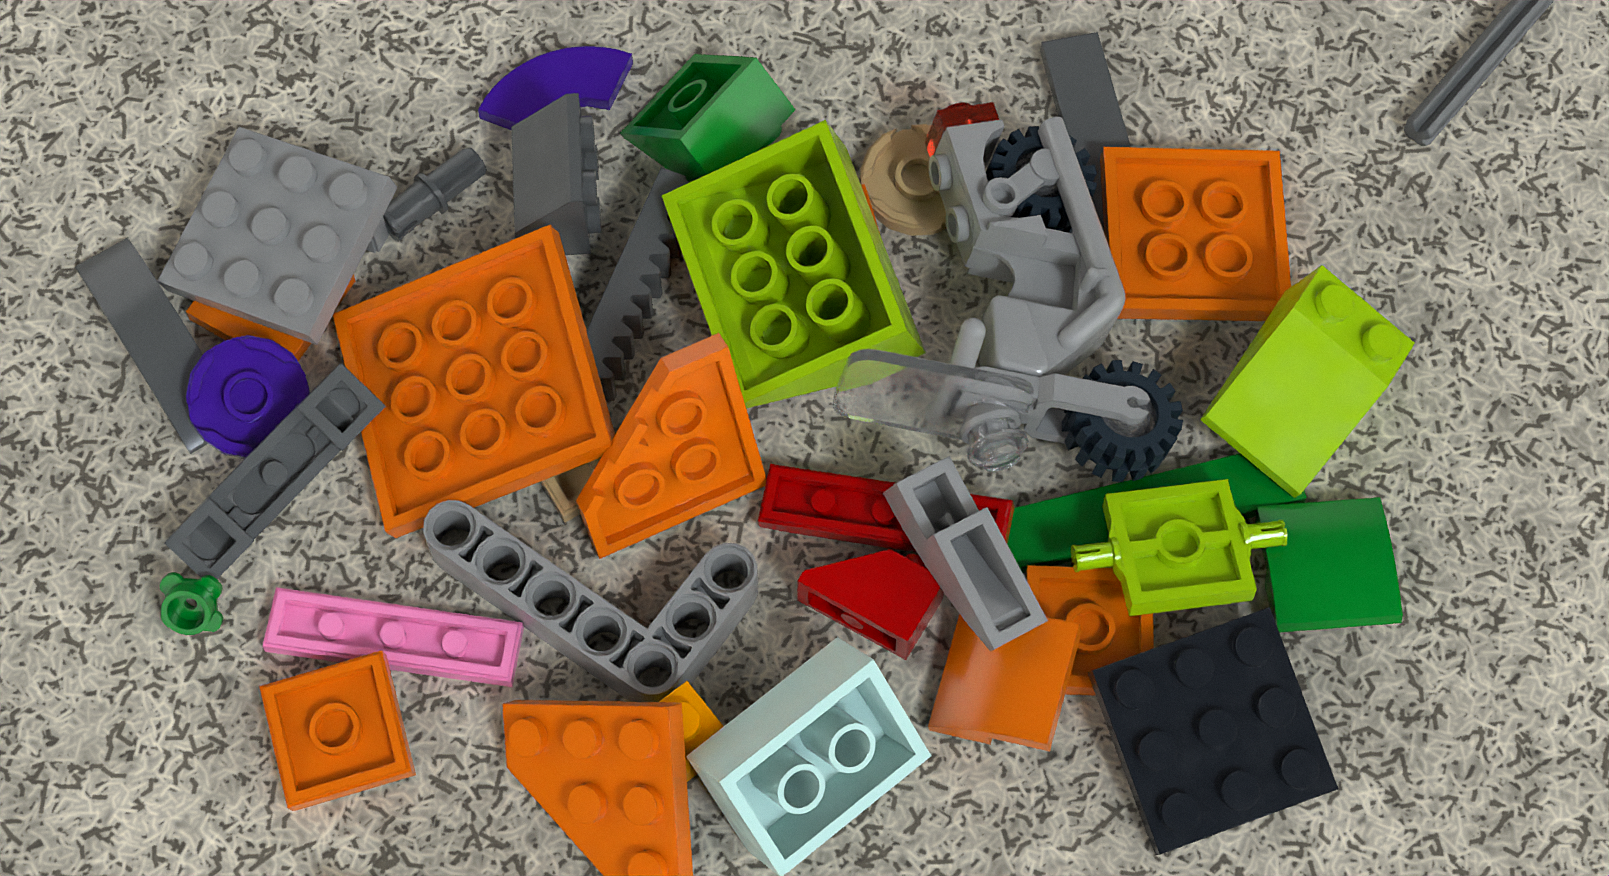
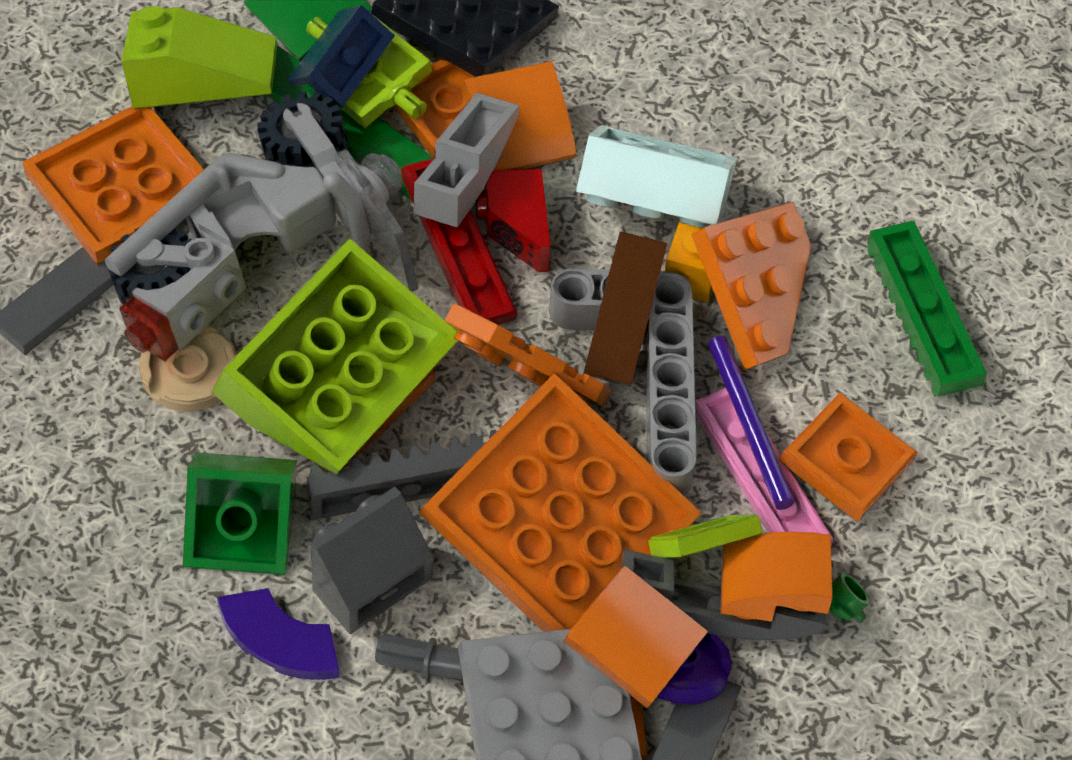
camera: 130 degrees left, 10 degrees down
none -> dark blue panel [288,5,395,108]
none -> orange slope [563,566,708,708]
none -> reddish brown tile [583,231,667,387]
none -> lime tile [648,514,763,558]
none -> dark purple bar [708,336,795,510]
none -> orange slope [720,531,832,622]

